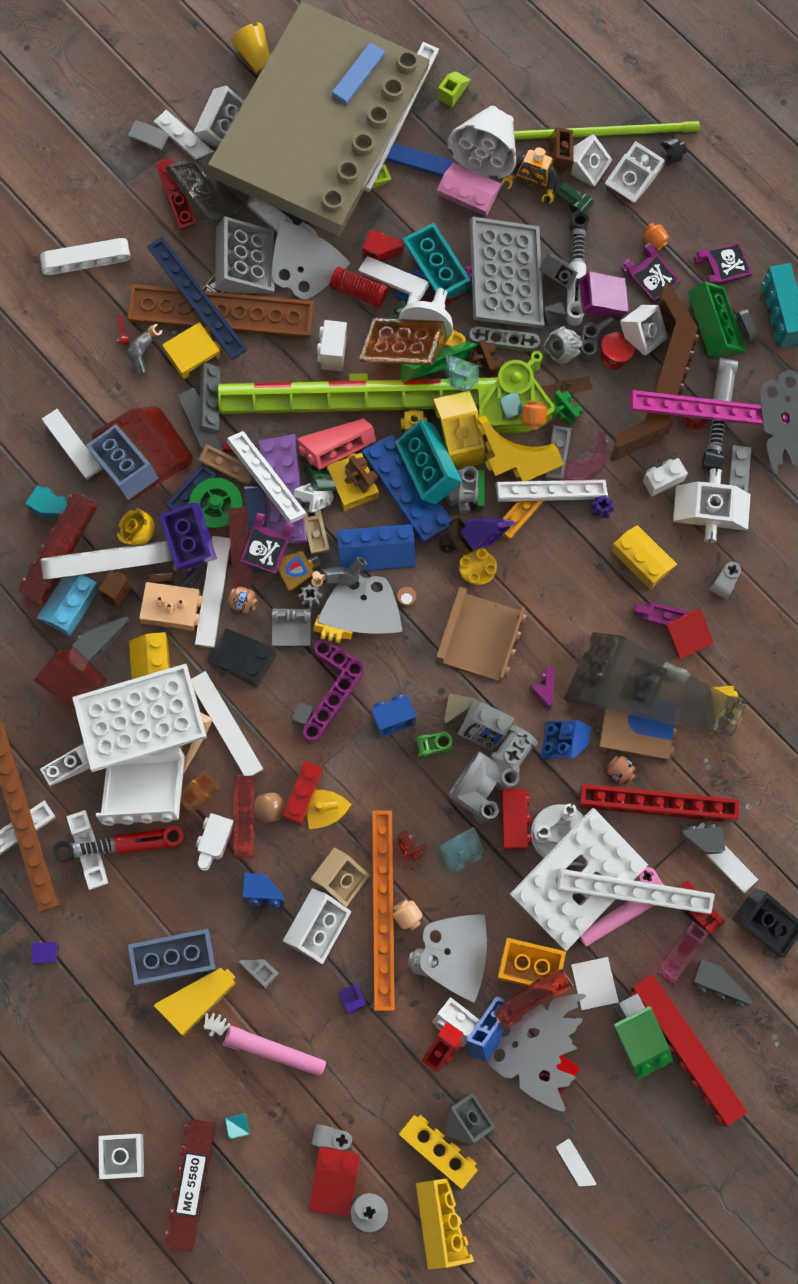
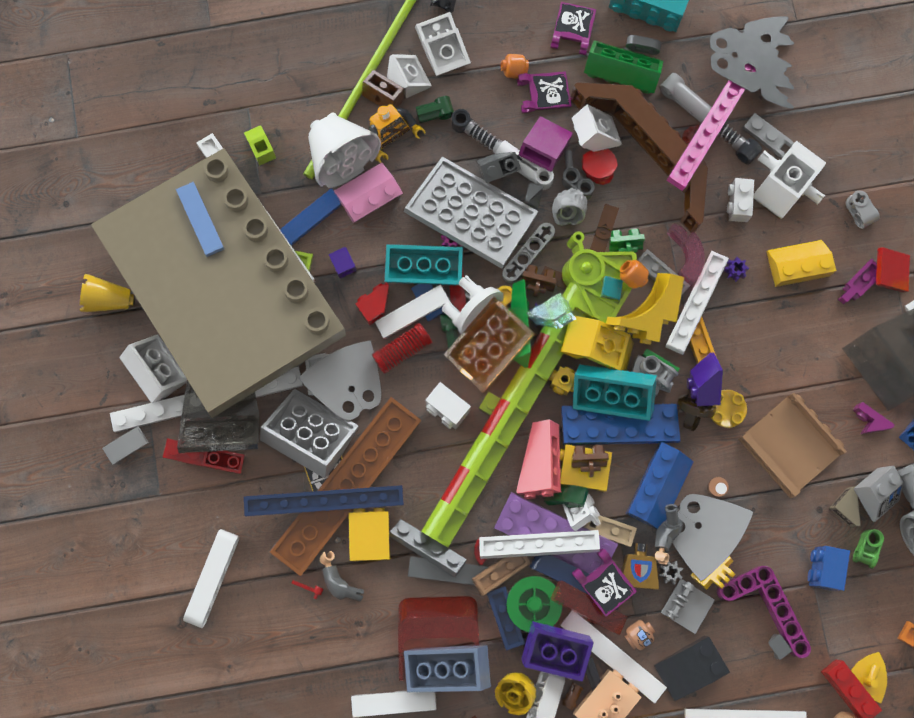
camera: 55 degrees left, 5 degrees up
none -> dark purple panel [329,247,357,279]

